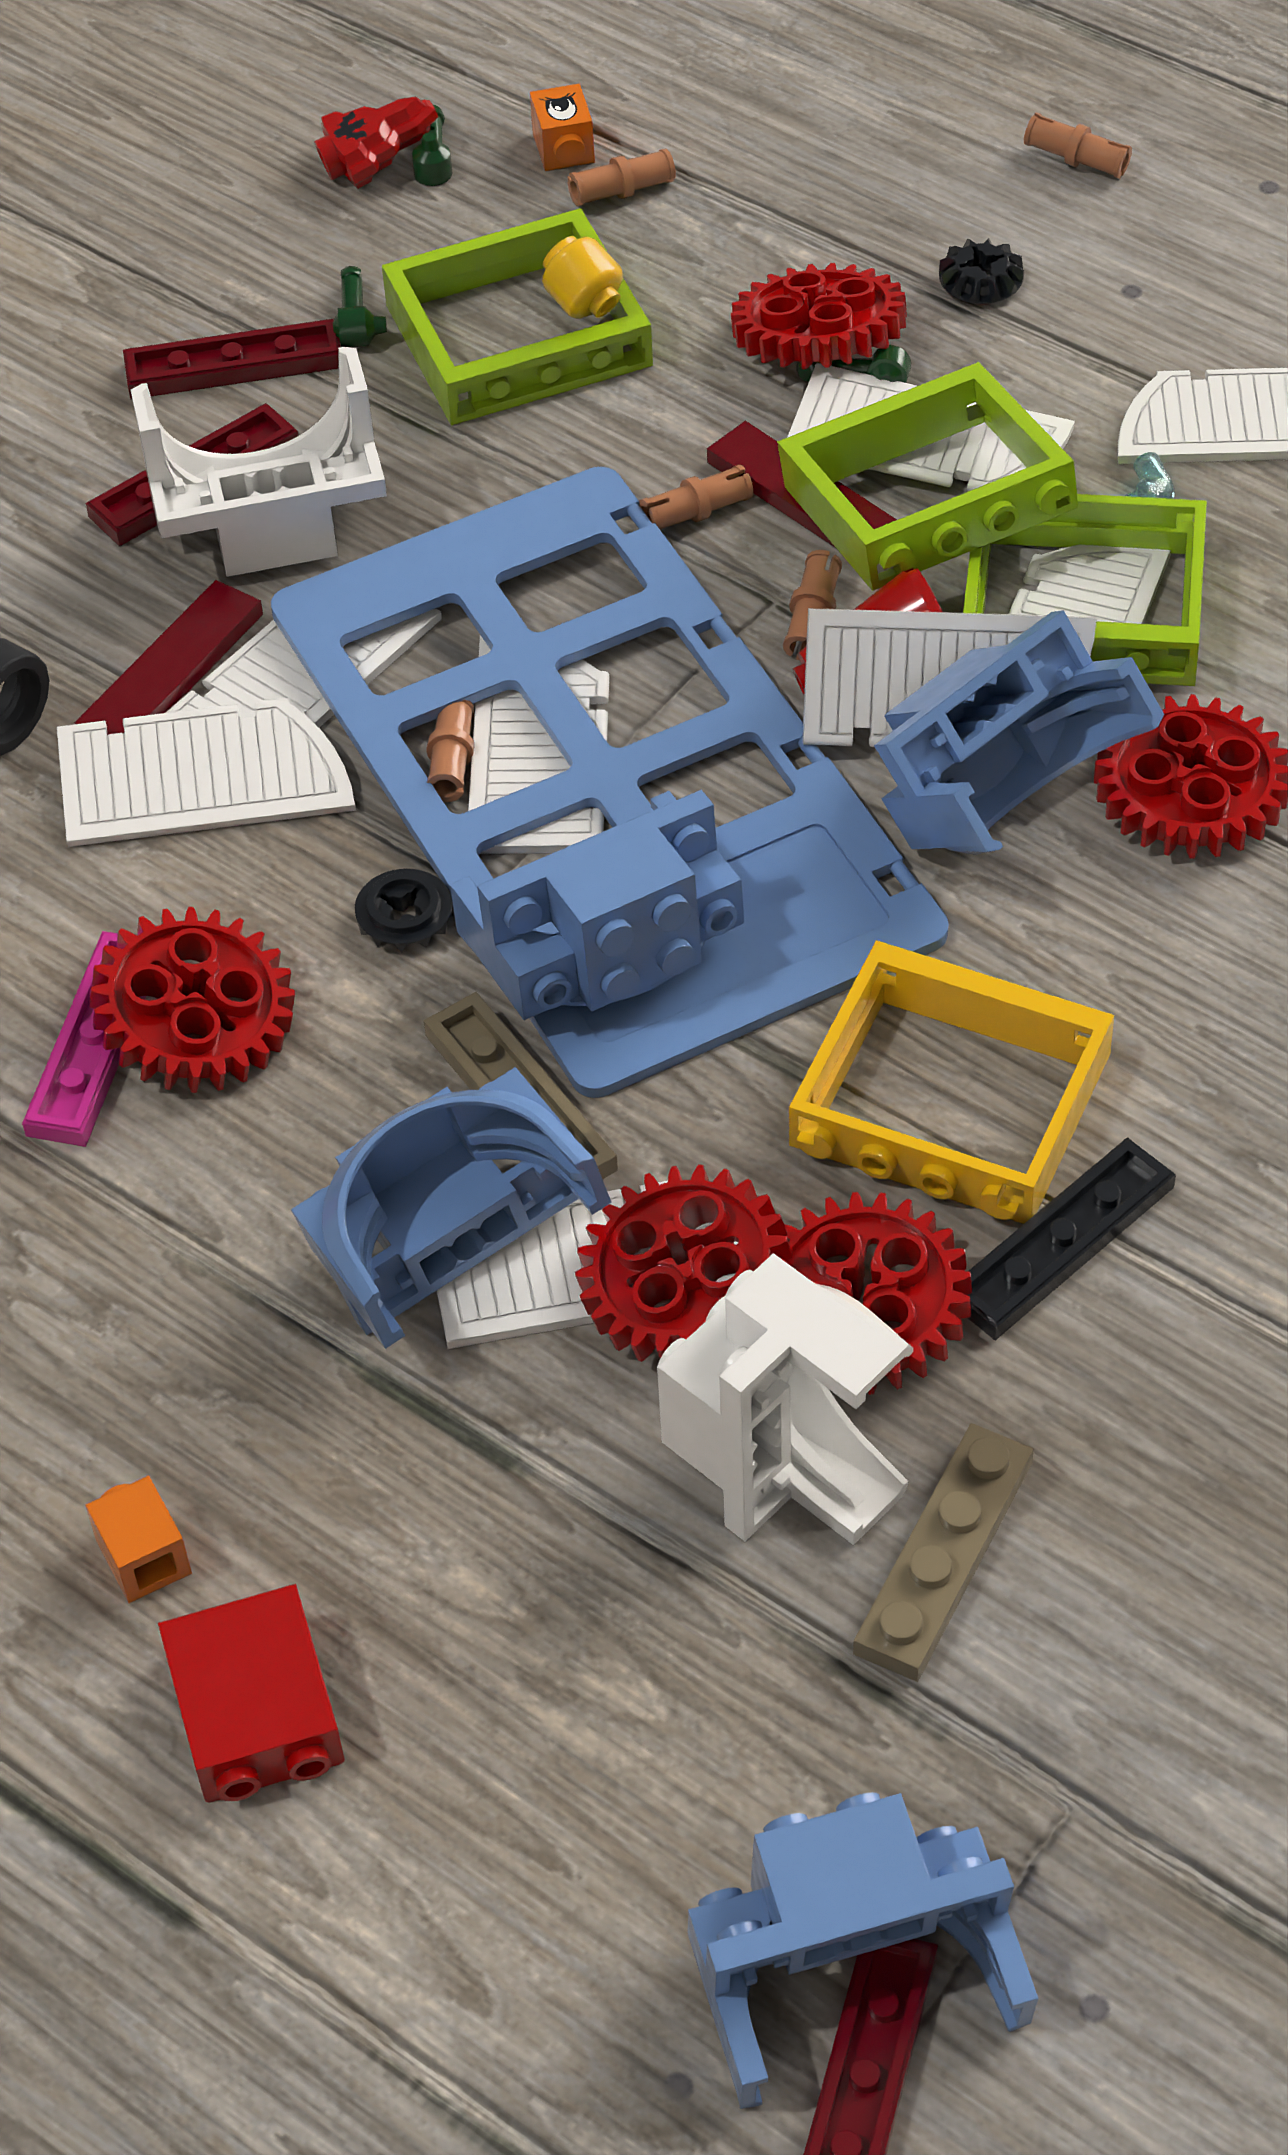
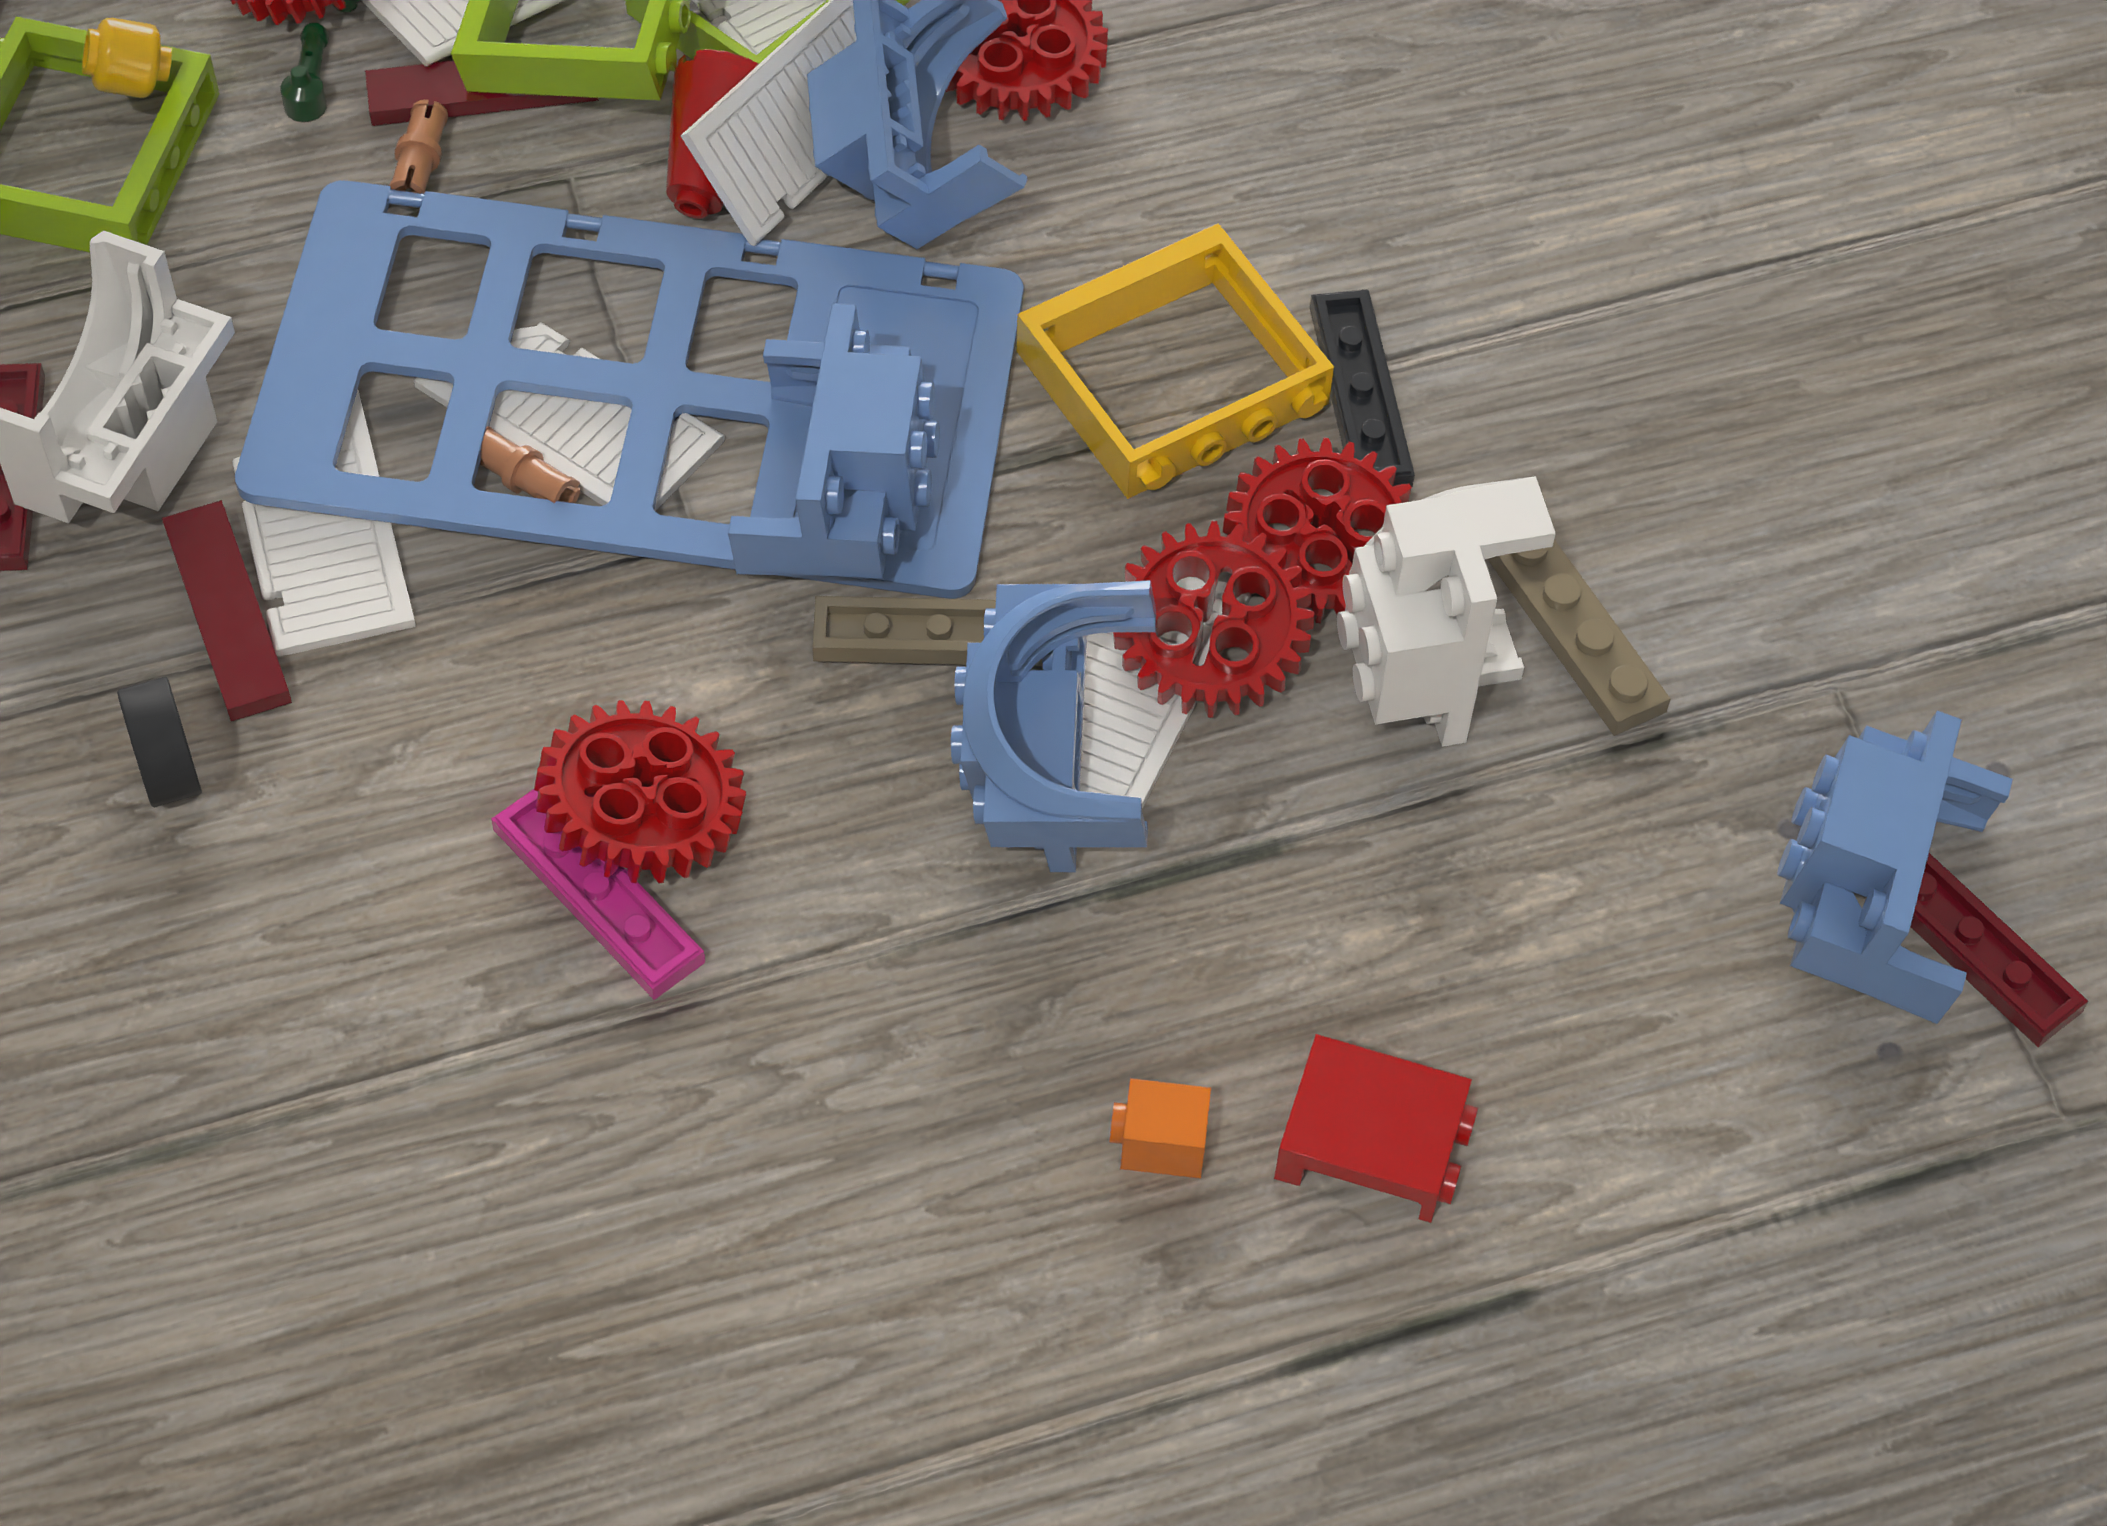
camera: 60 degrees left, 5 degrees up
white piece [57,698,356,847] -> none
black gear [355,869,453,953] -> none
nougat pin [783,550,842,661] -> none
none -> dark green piece [280,22,329,122]

